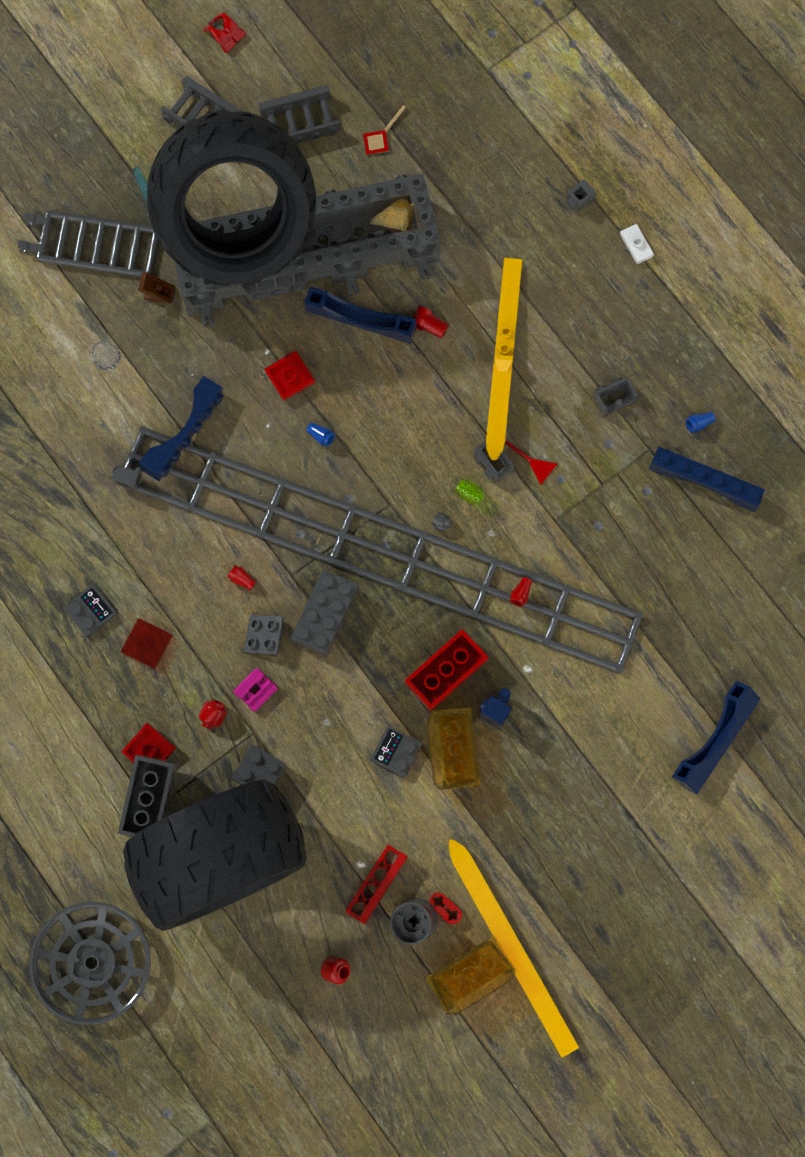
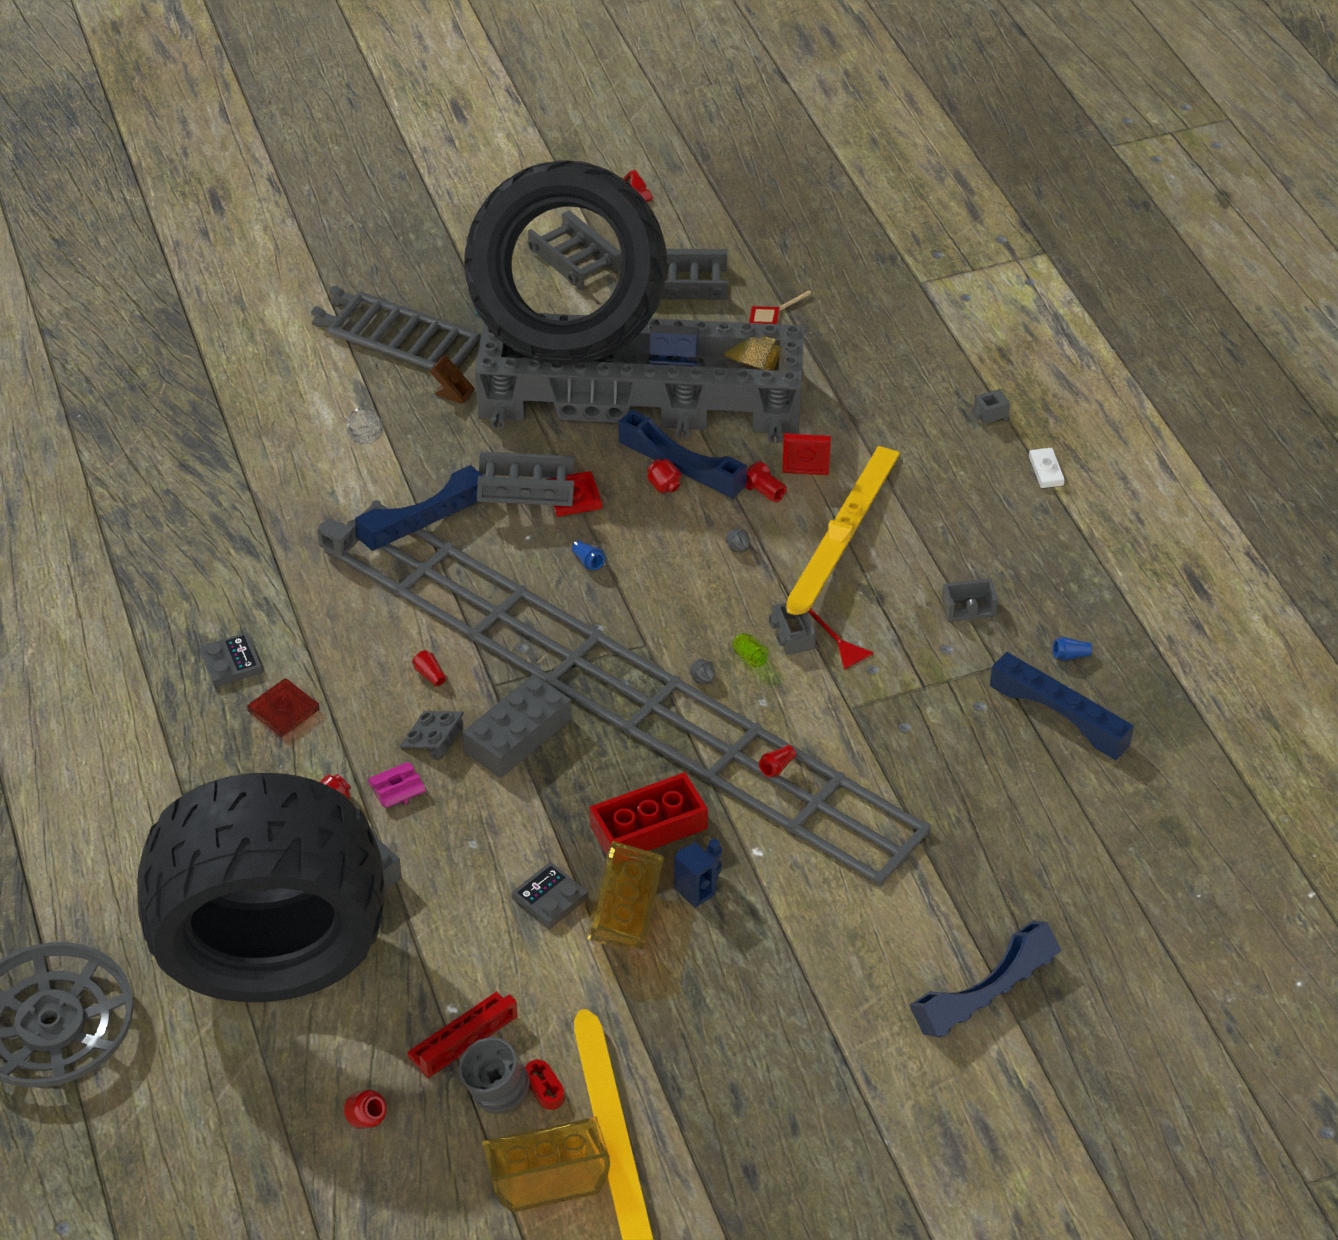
camera: 15 degrees right, 30 degrees down
none -> dark grey fence [477,452,574,506]
none -> red head [647,459,682,494]
none -> dark blue brick [650,325,699,366]
none -> dark grey plate [726,528,750,552]
none -> red plate [782,433,831,475]

